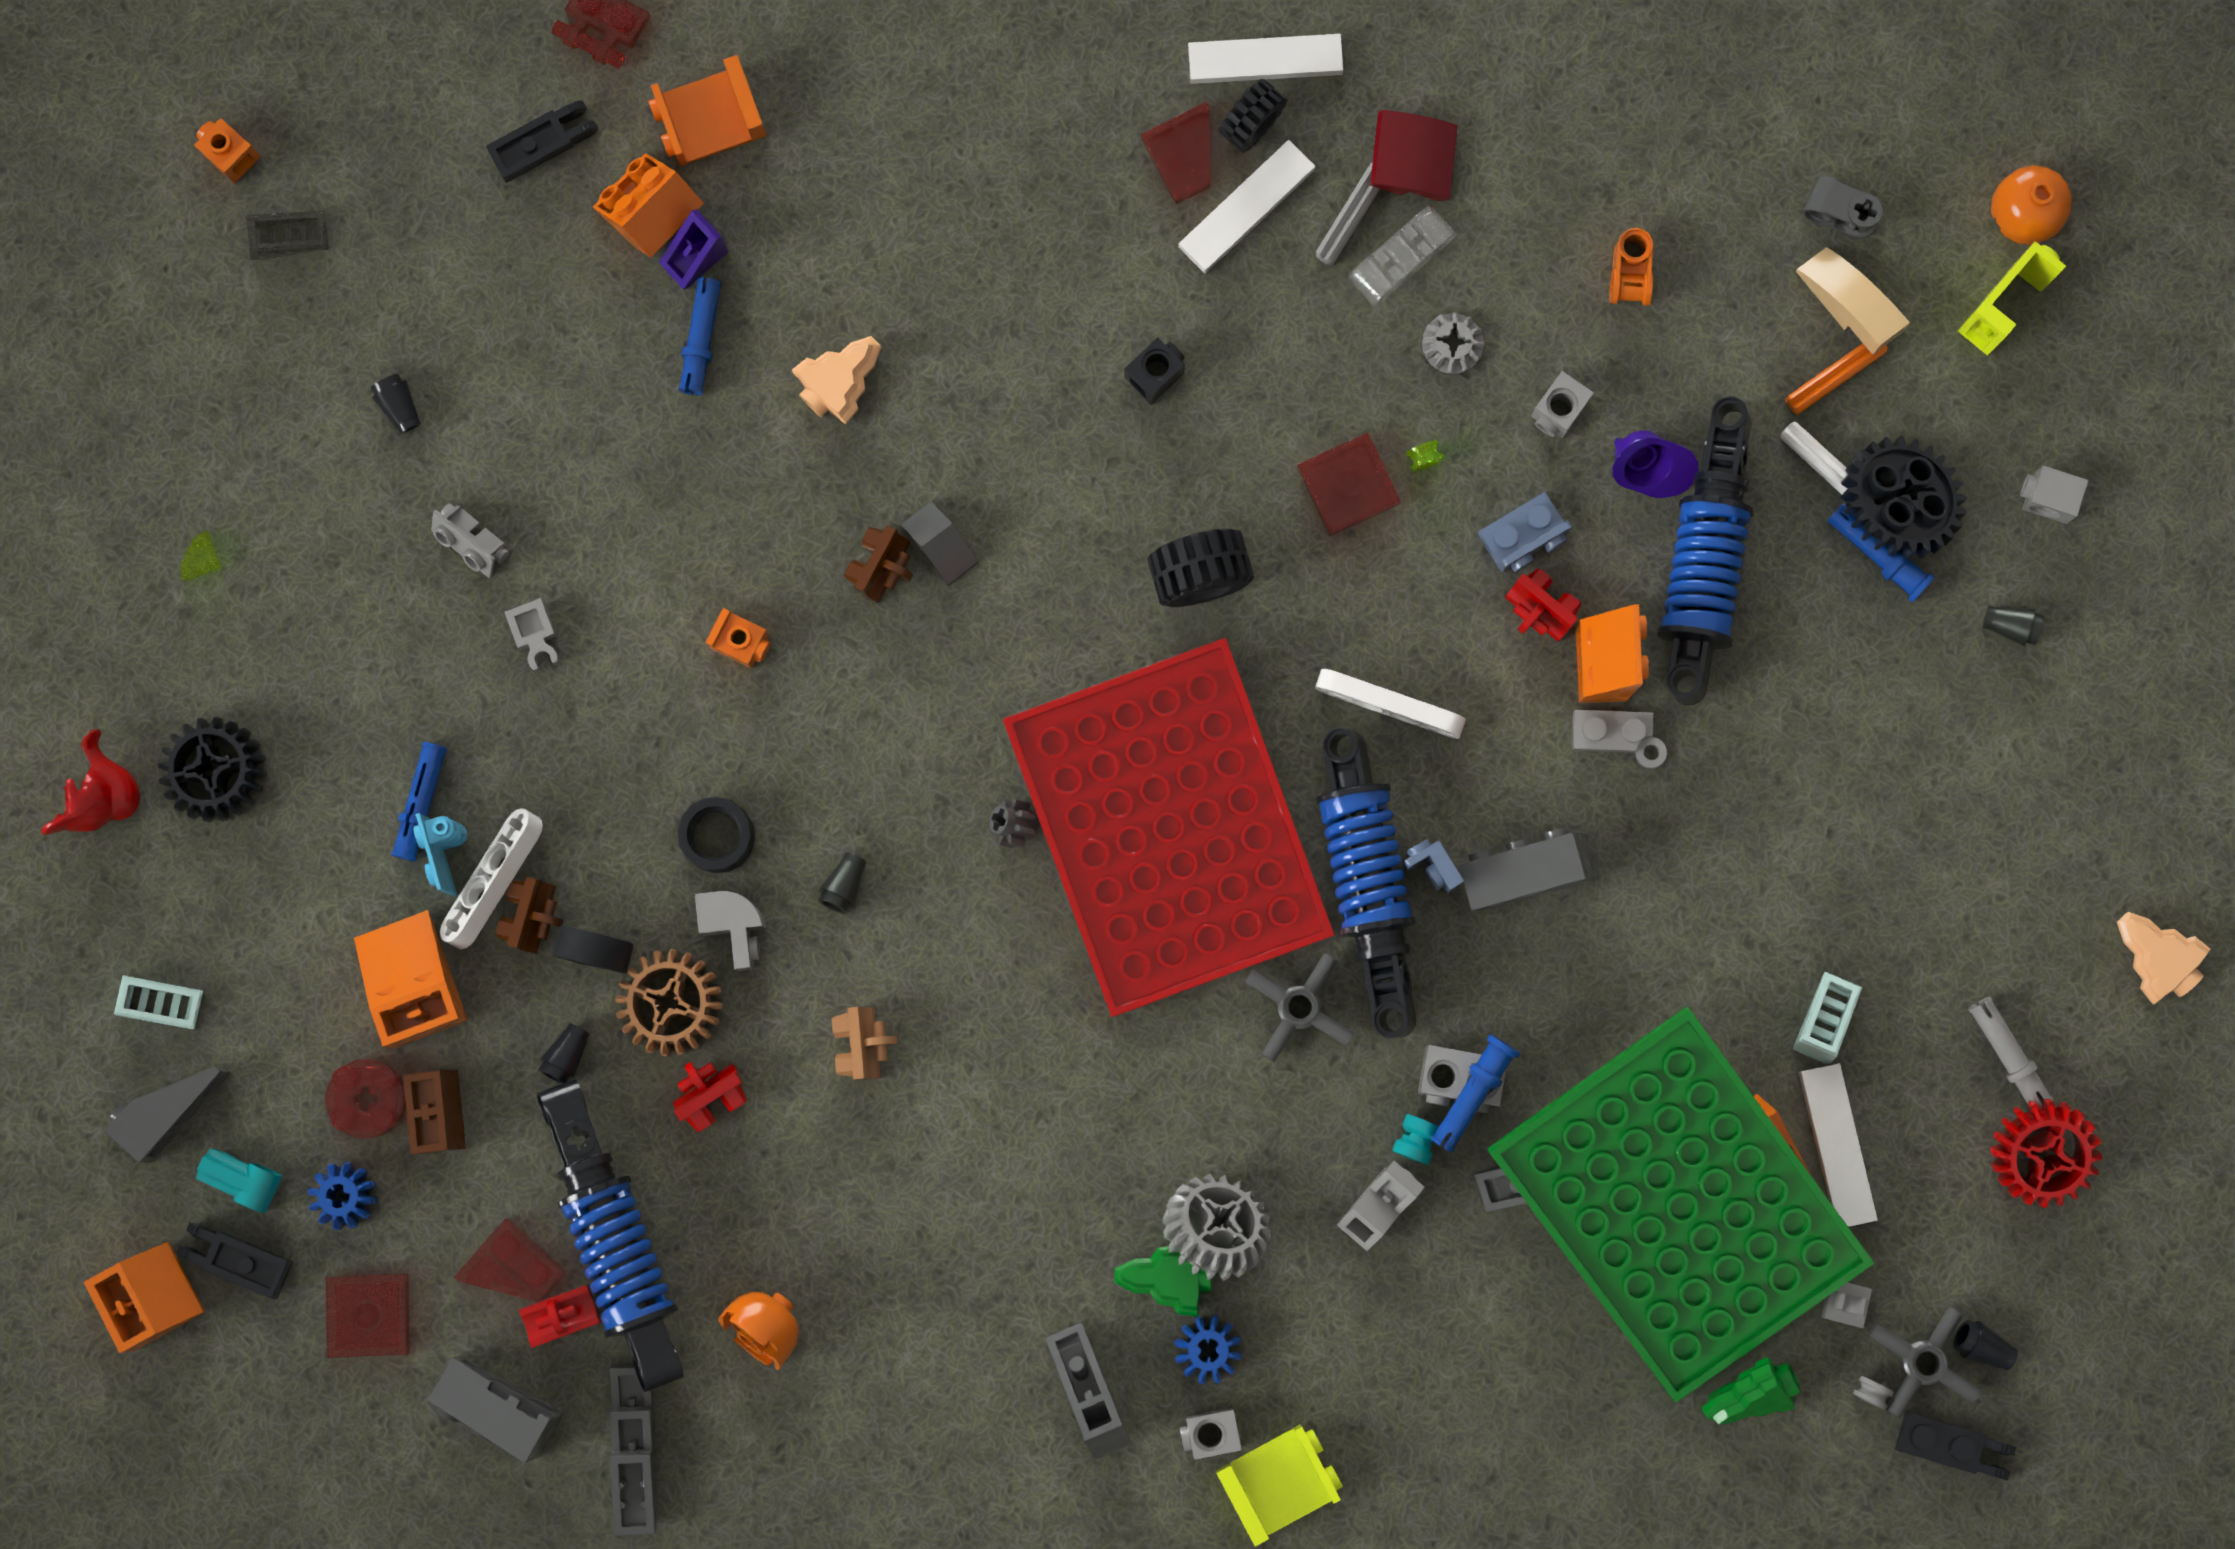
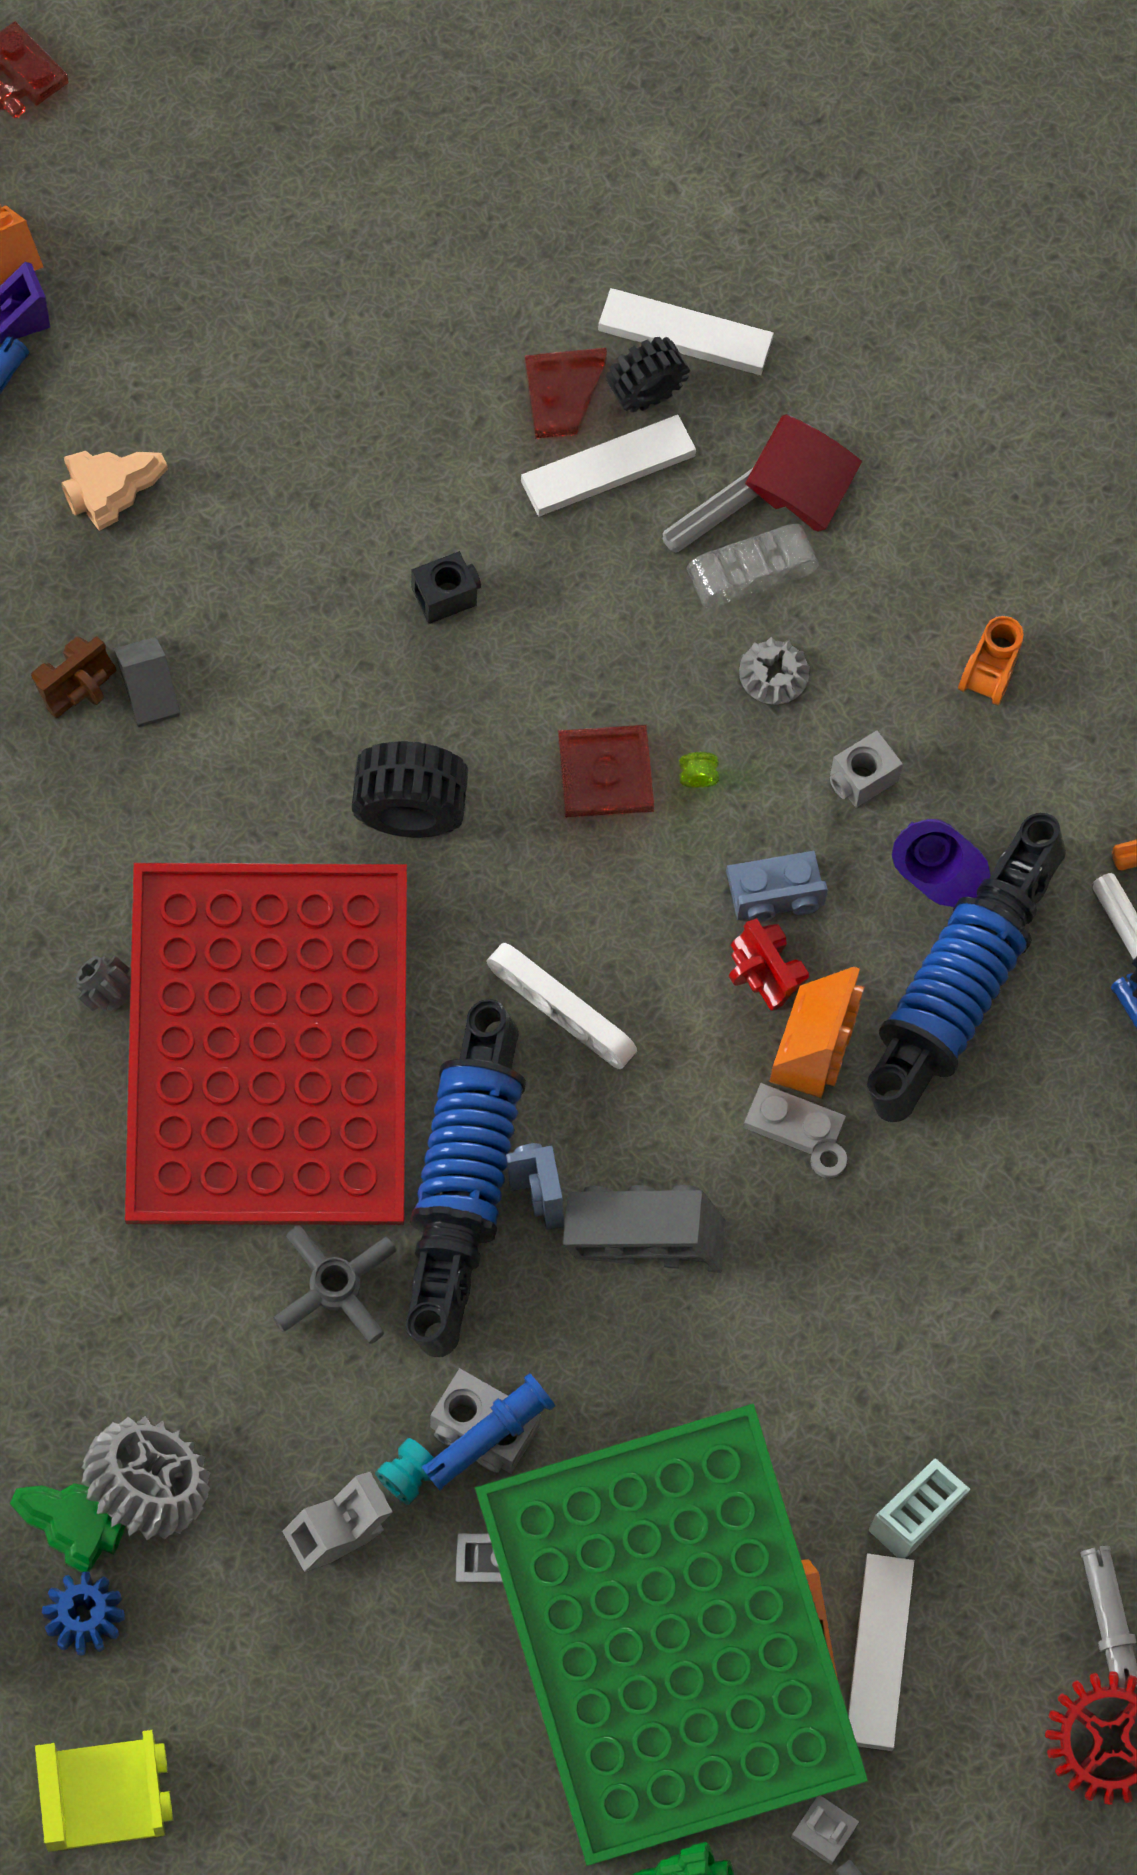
camera: 10 degrees right, 15 degrees down
orange panel [648,55,767,166] -> none
light grey brick [1180,1407,1242,1460] -> none

